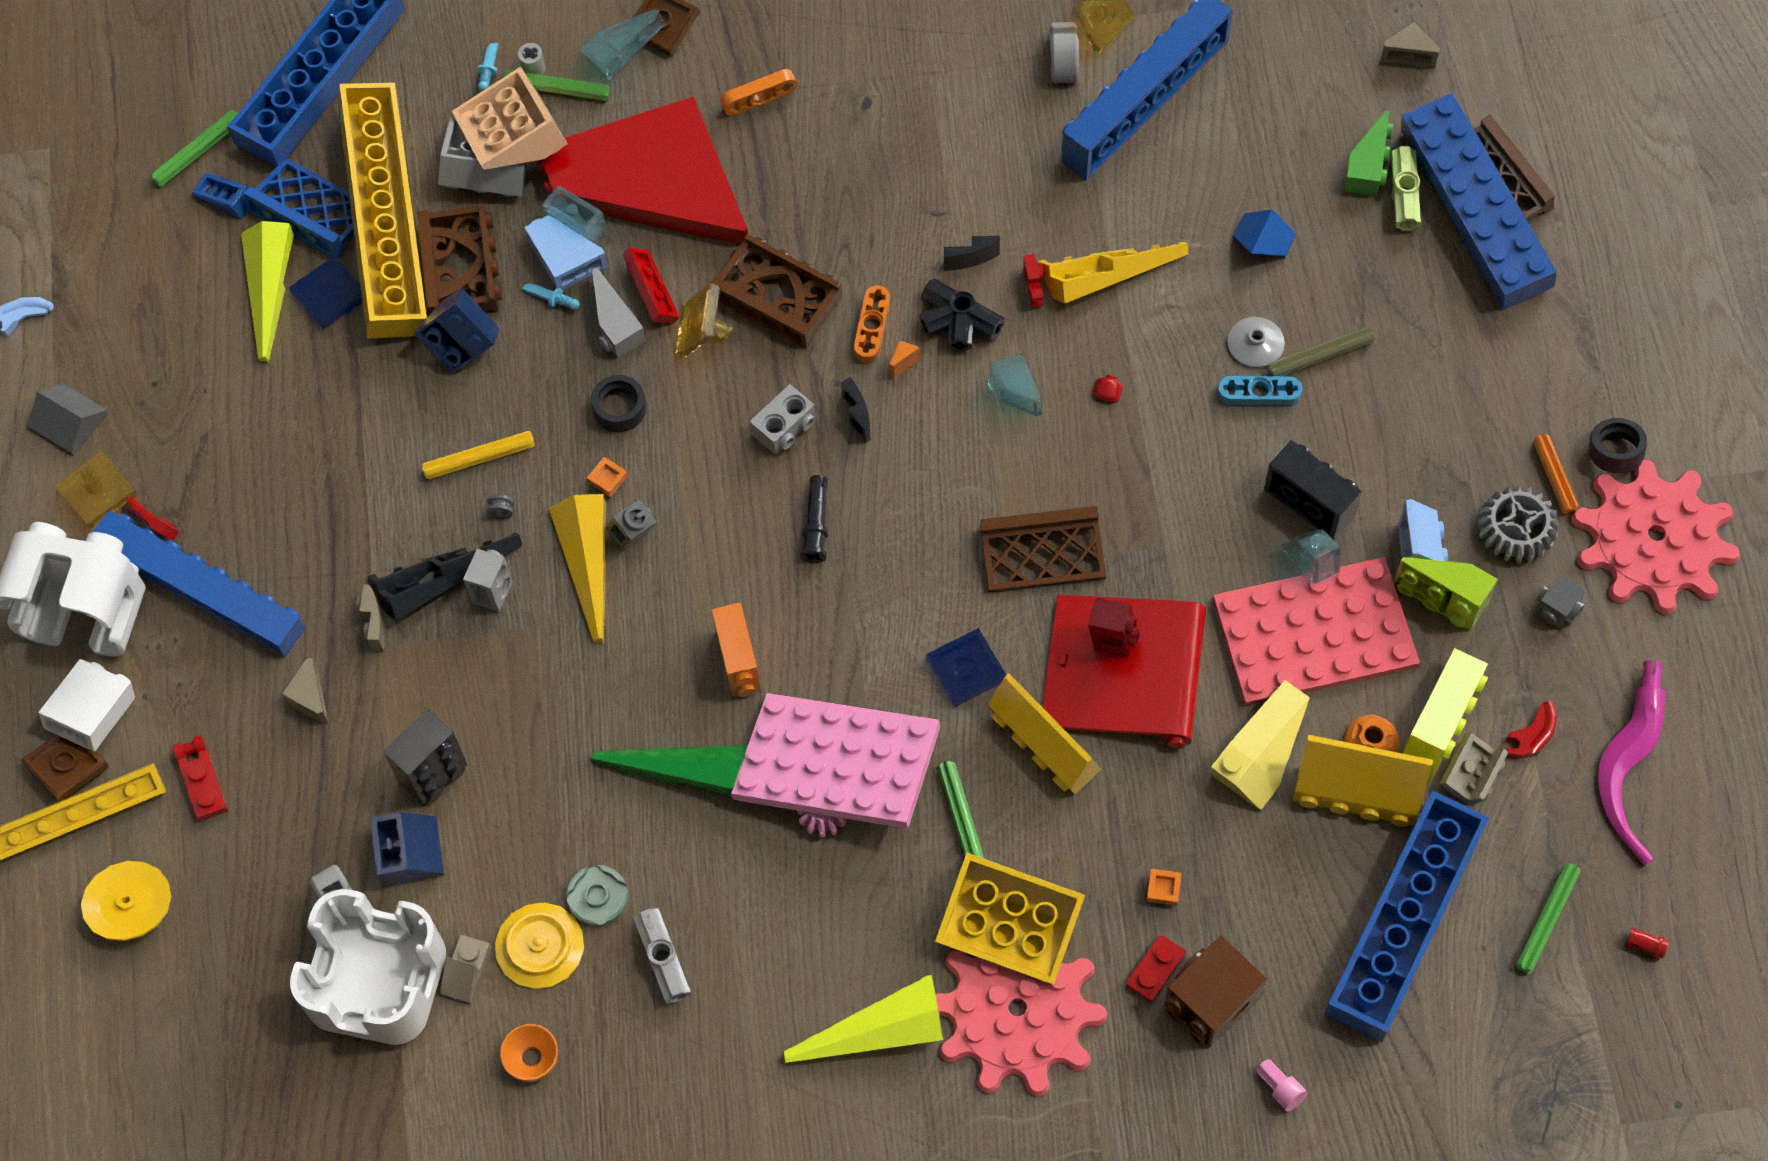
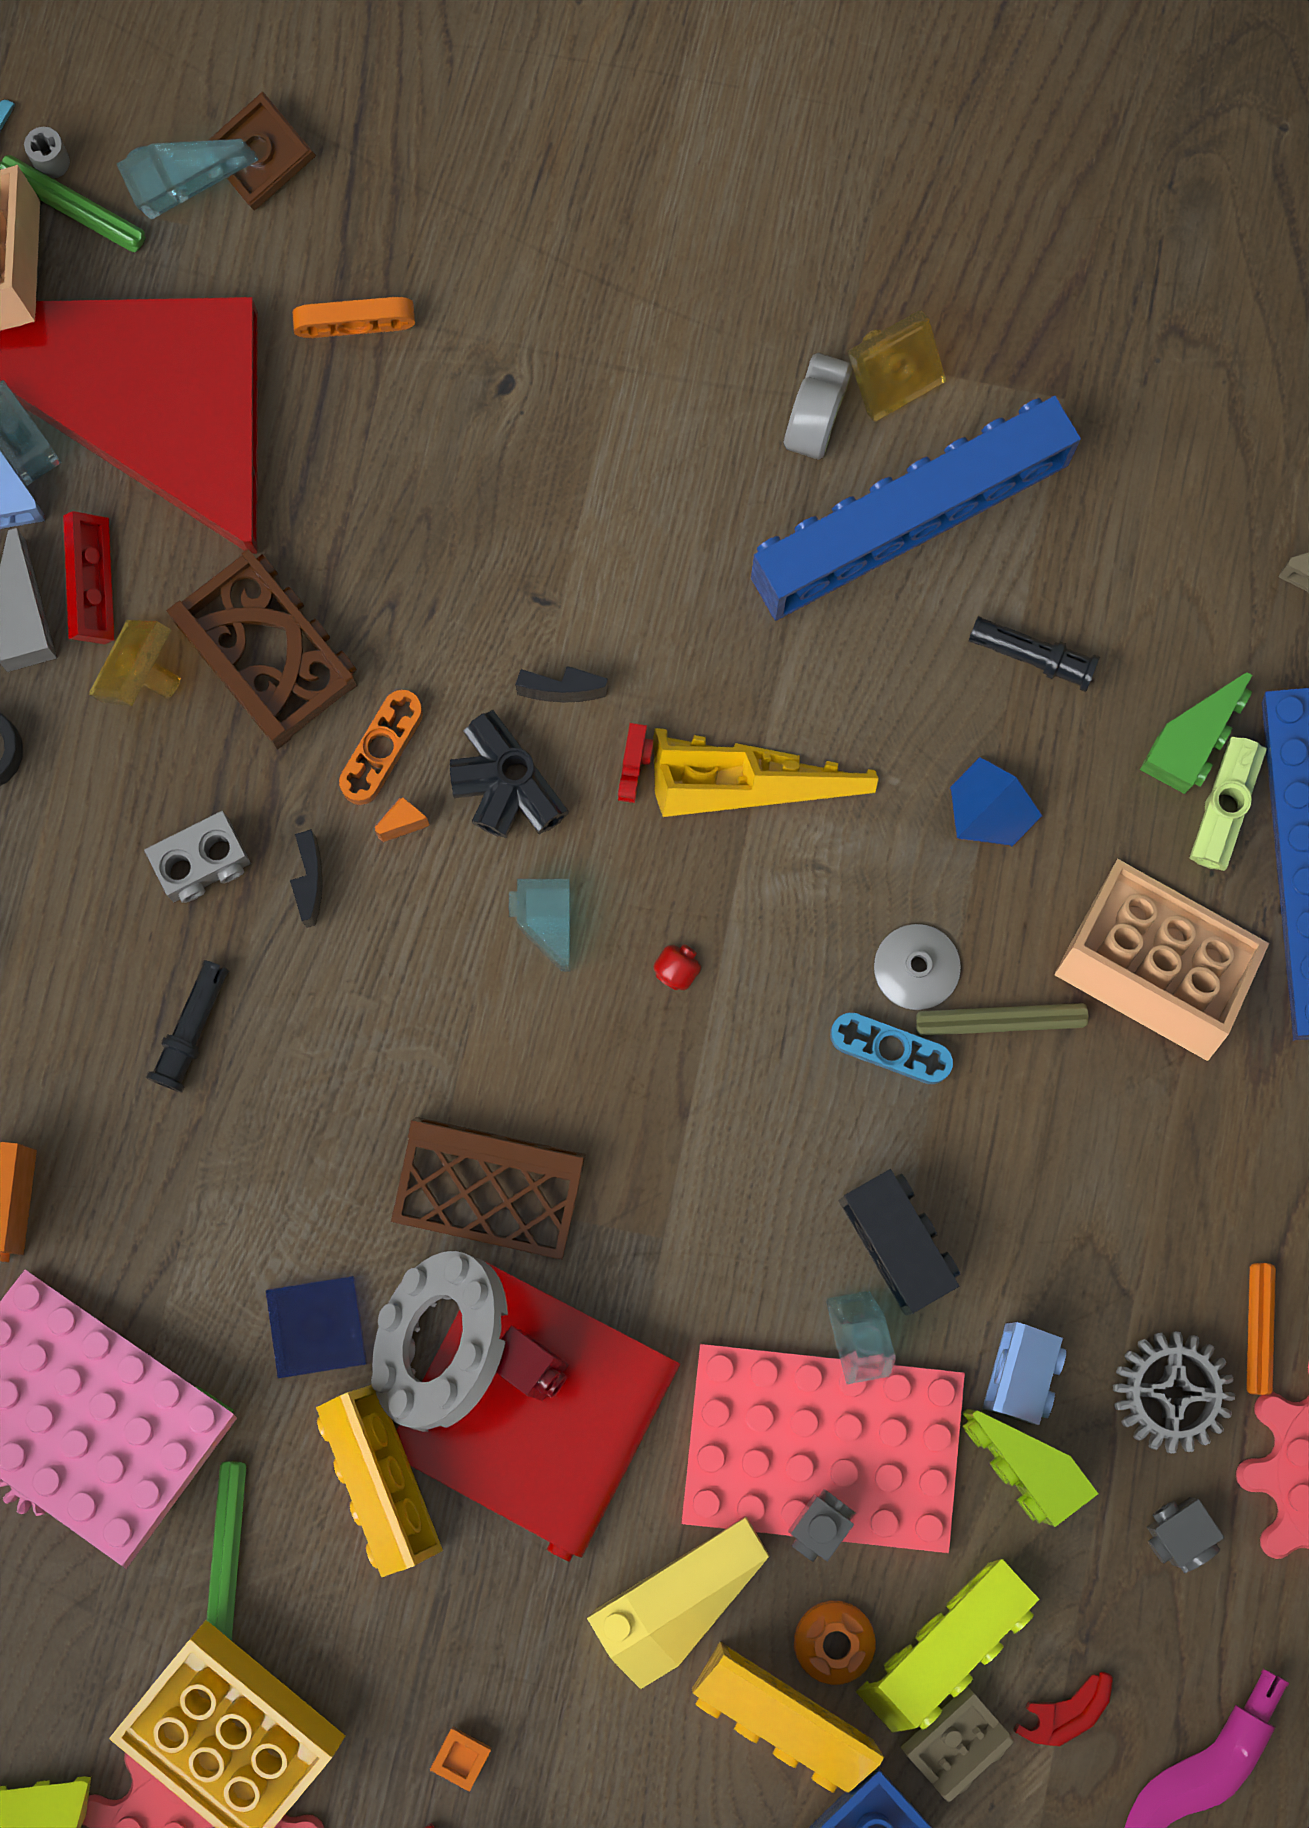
camera: 15 degrees right, 15 degrees up
none -> light grey plate [371,1251,508,1432]
none -> dark grey brick [788,1489,856,1562]
none -> black pin [968,616,1100,692]
none -> light nougat slope [1054,859,1269,1061]

